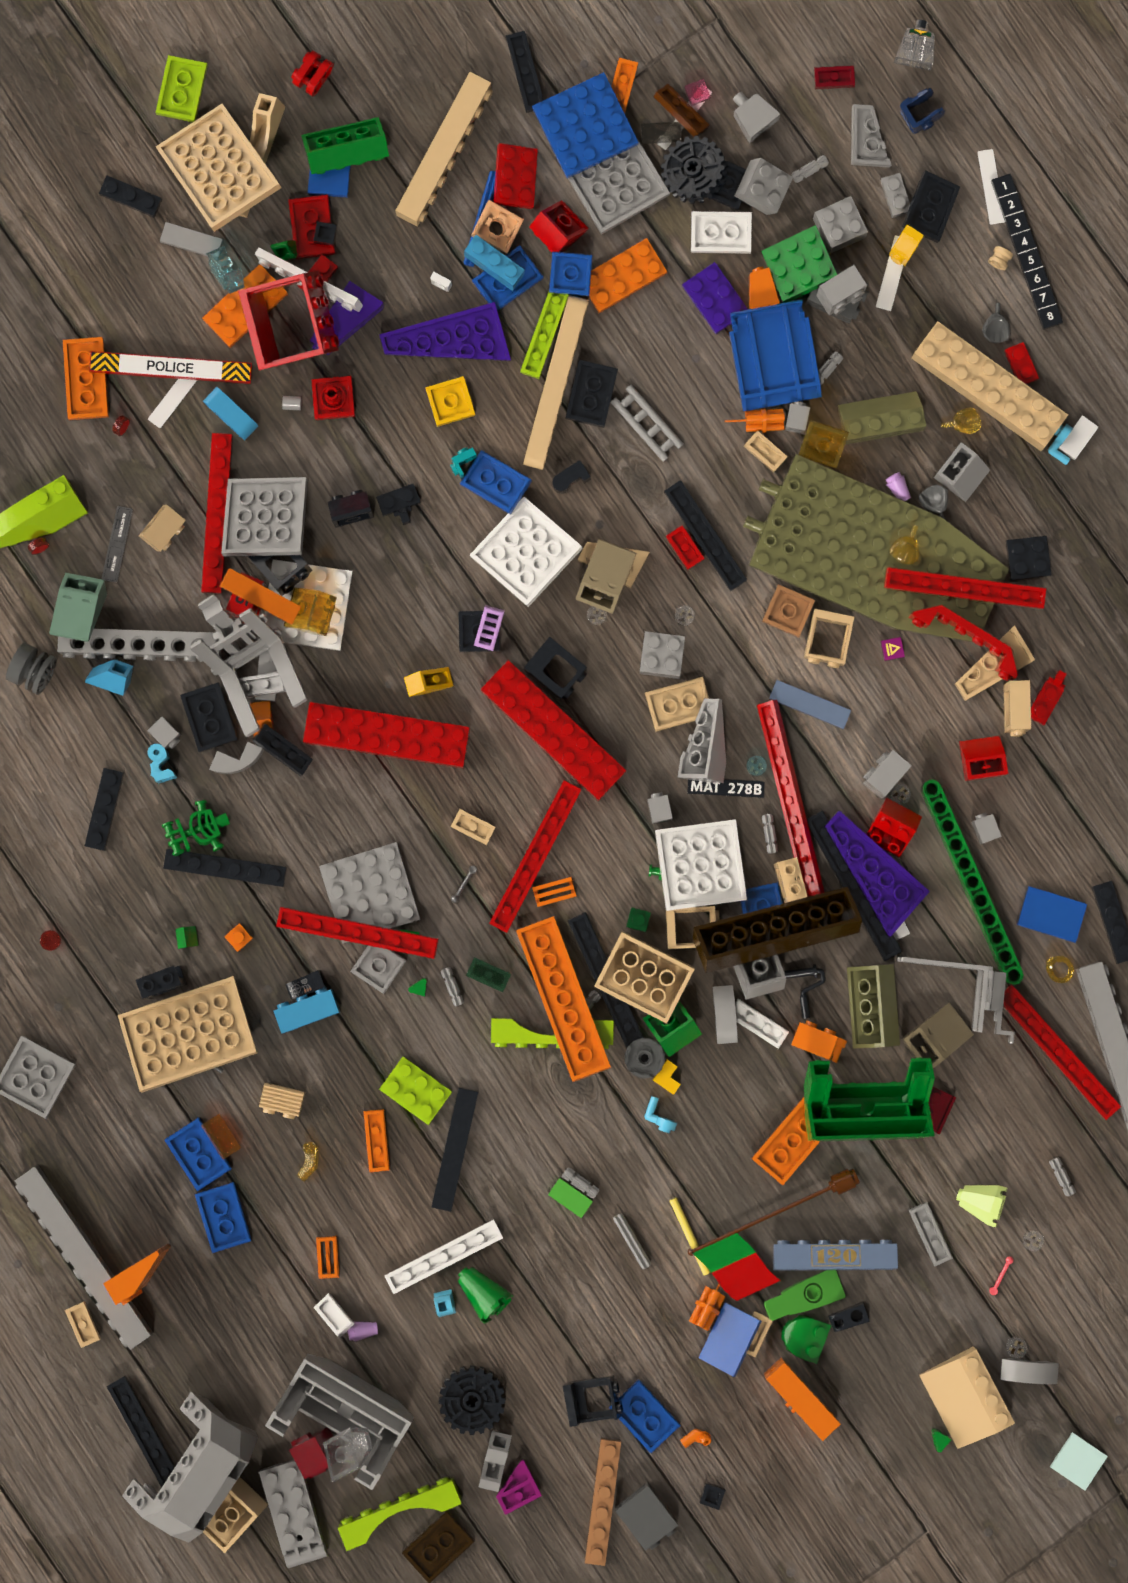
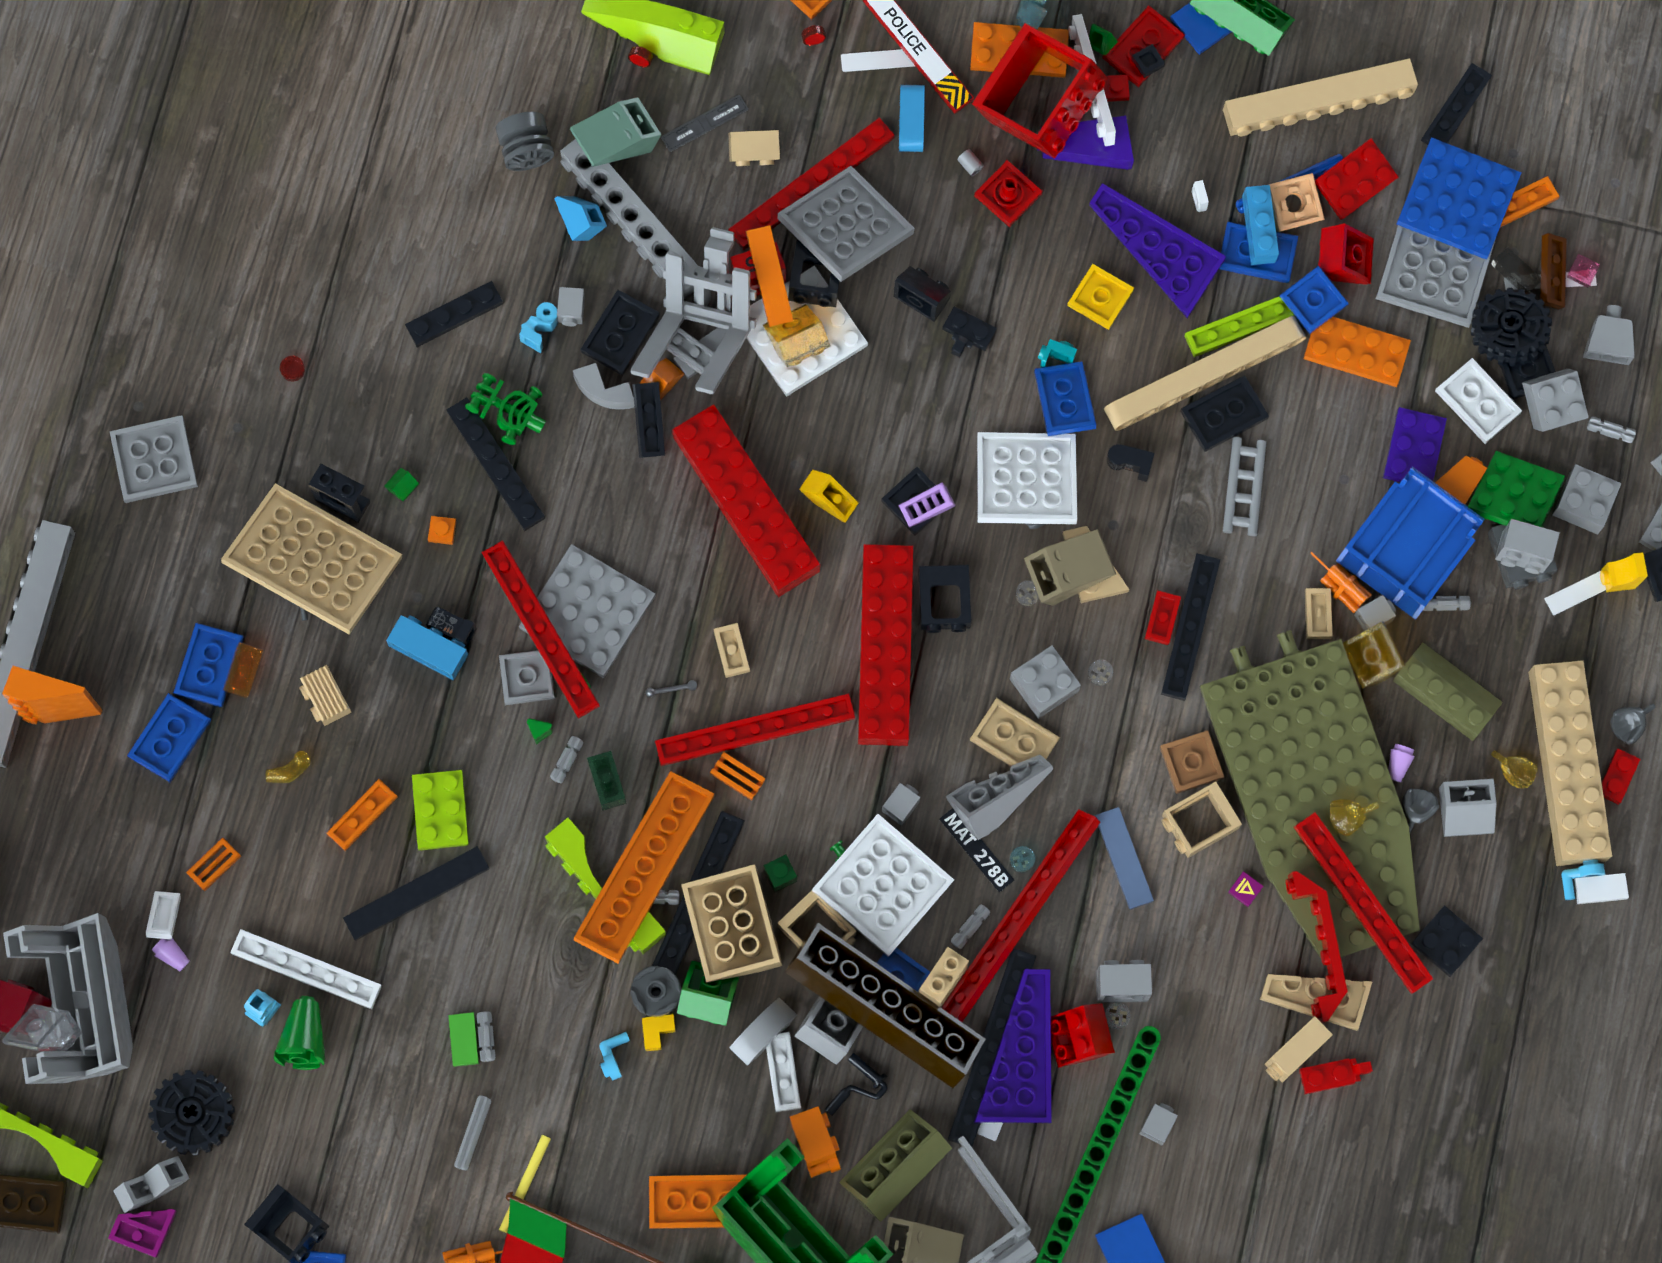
camera: 45 degrees right, 10 degrees down
red slope [959,736,1009,781] -> none

